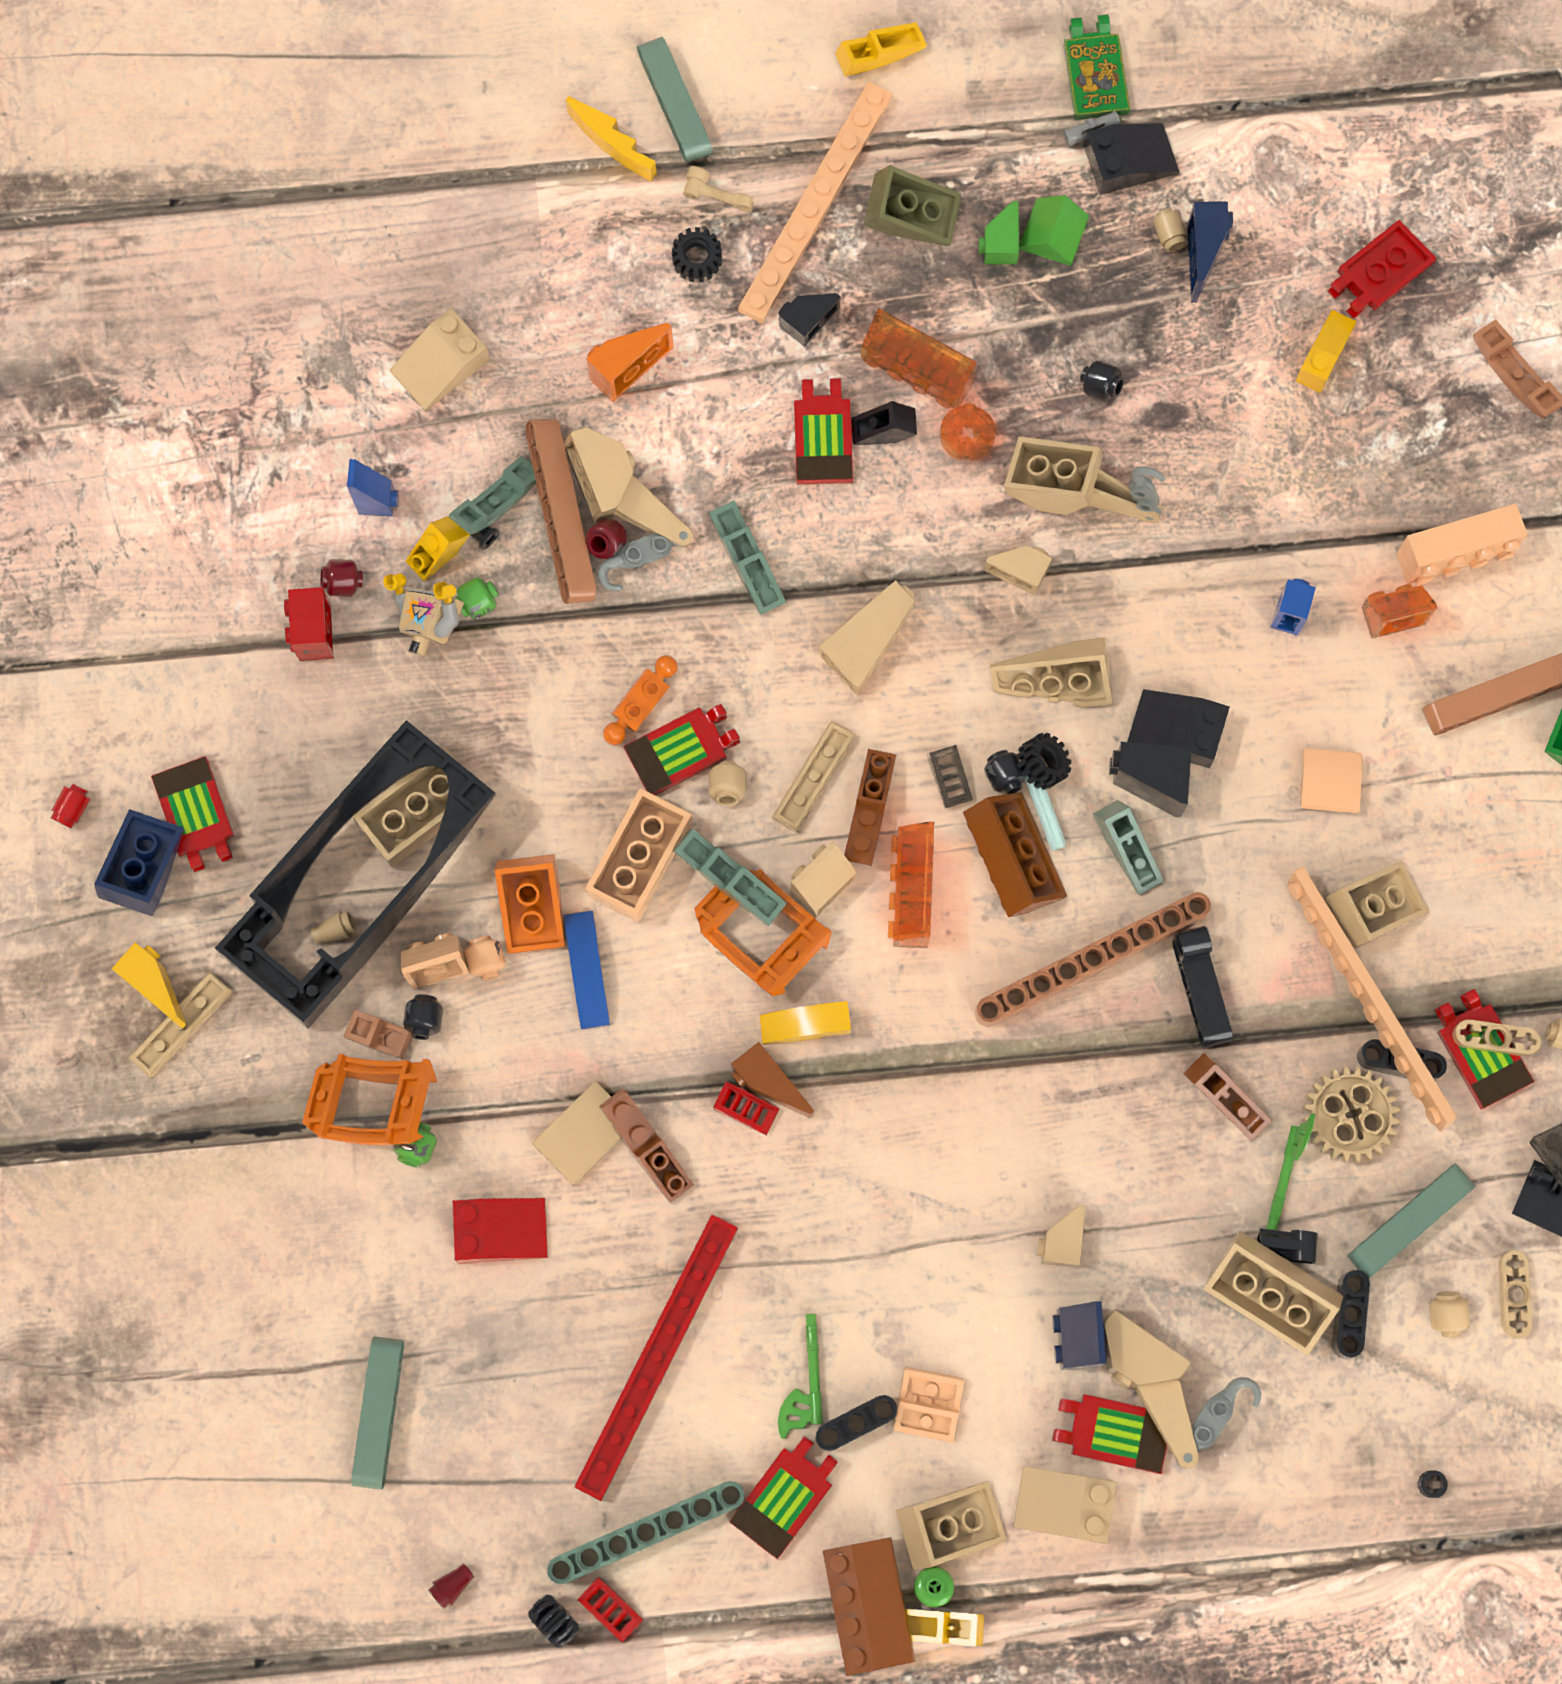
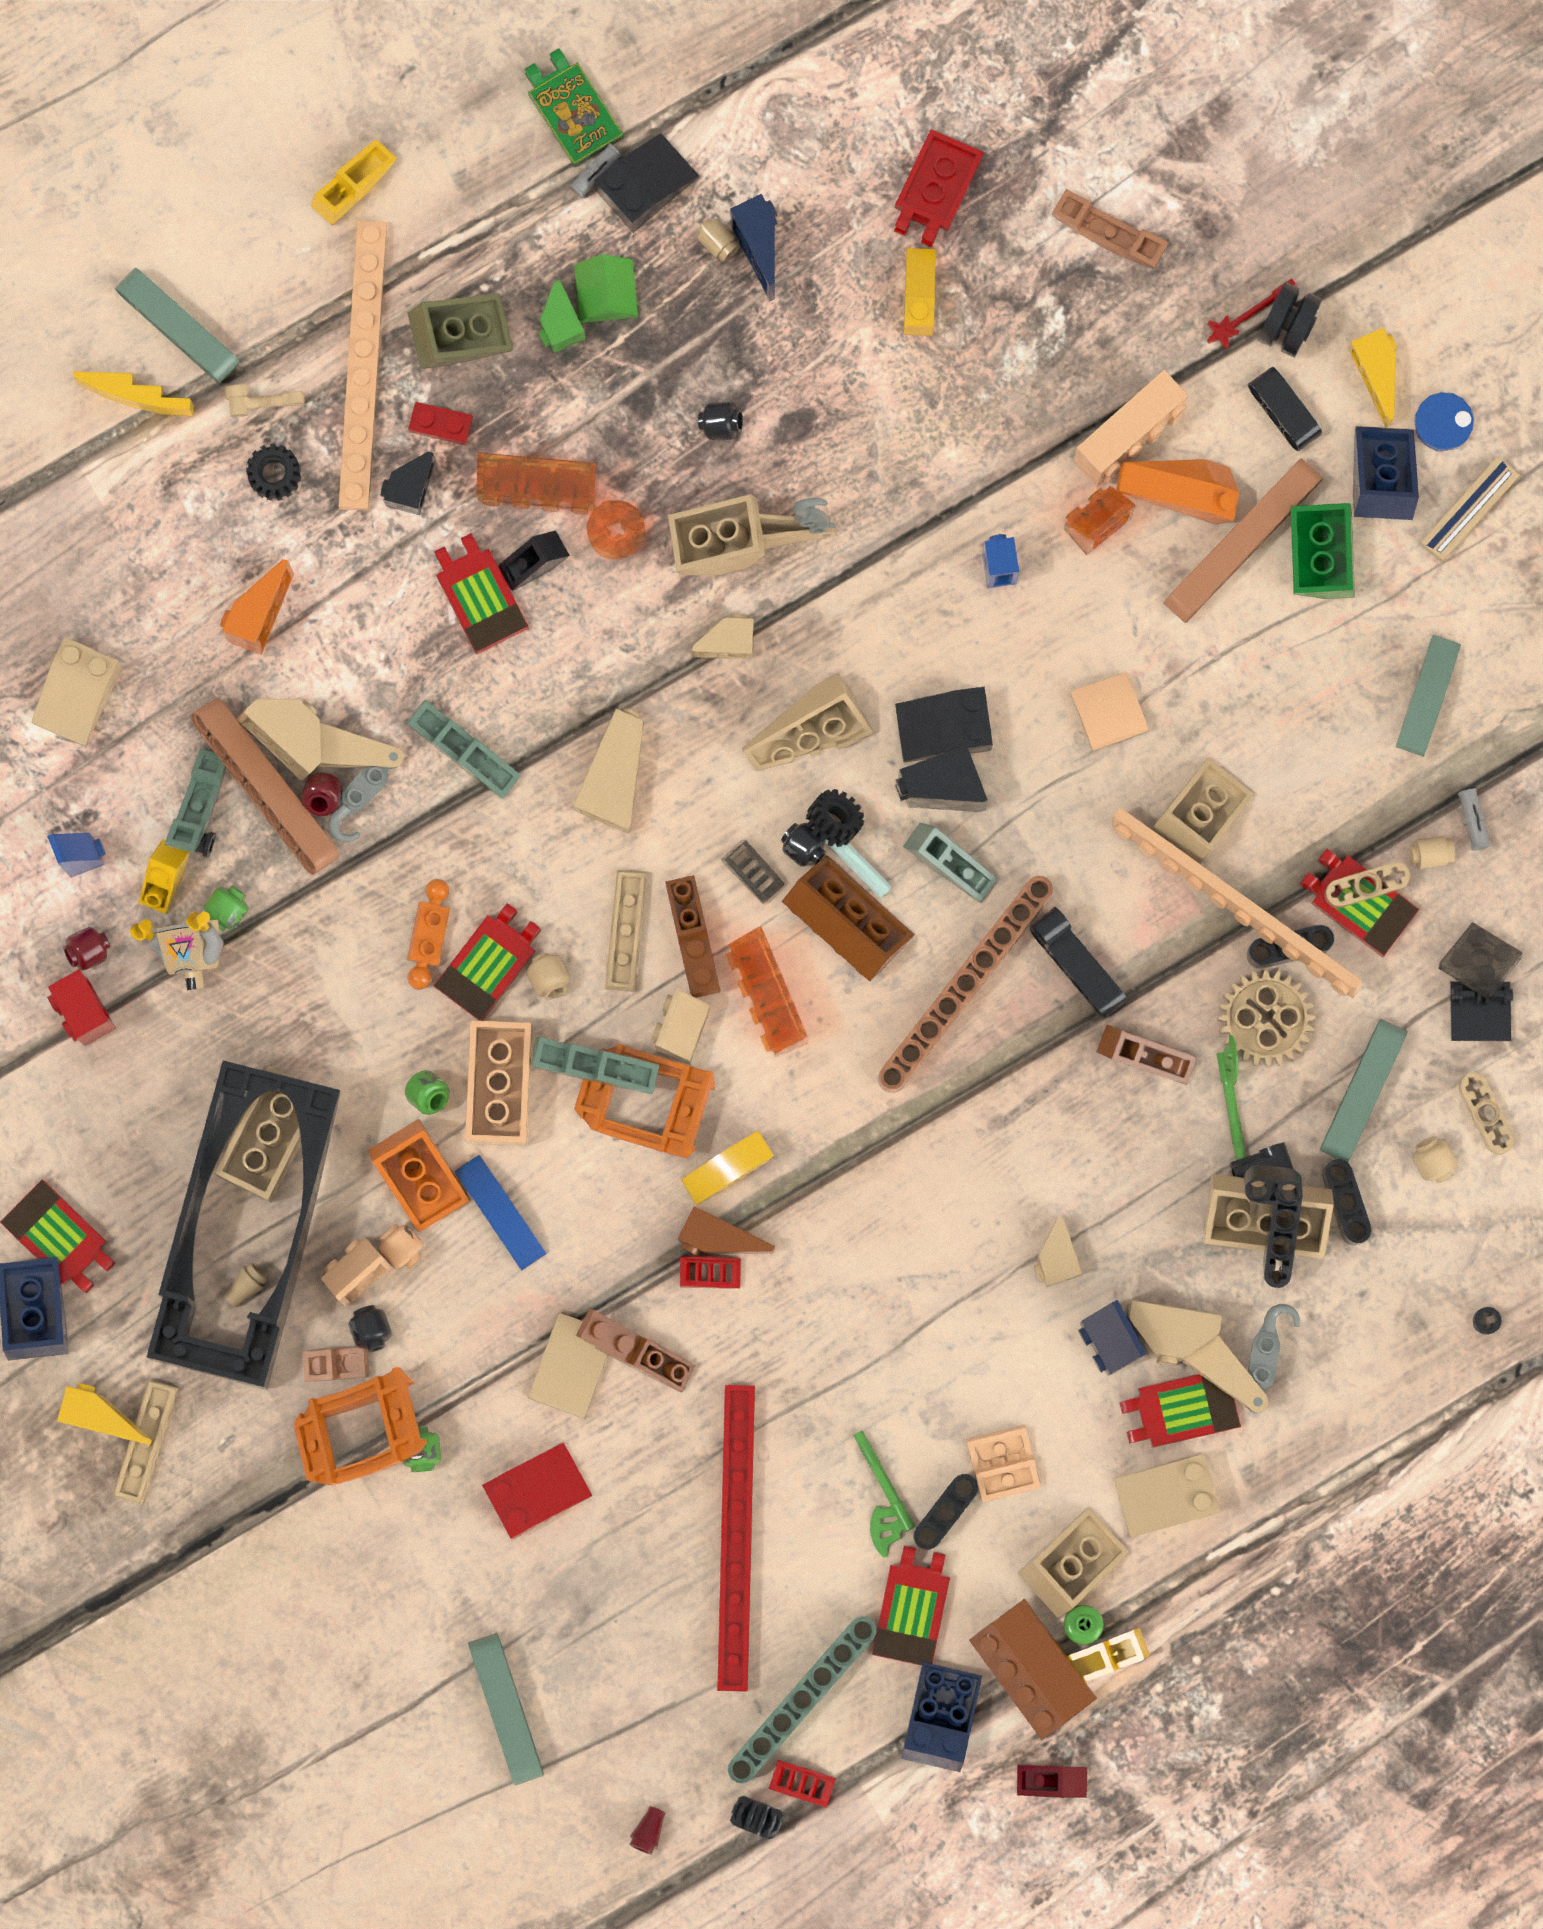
camera: 25 degrees left, 5 degrees up
none -> bright green head [405,1070,450,1115]
none -> red plate [408,402,473,446]
none -> dark blue slope [901,1662,982,1772]
none -> orange wedge [1116,459,1239,524]
none -> black beam [1244,1165,1303,1288]

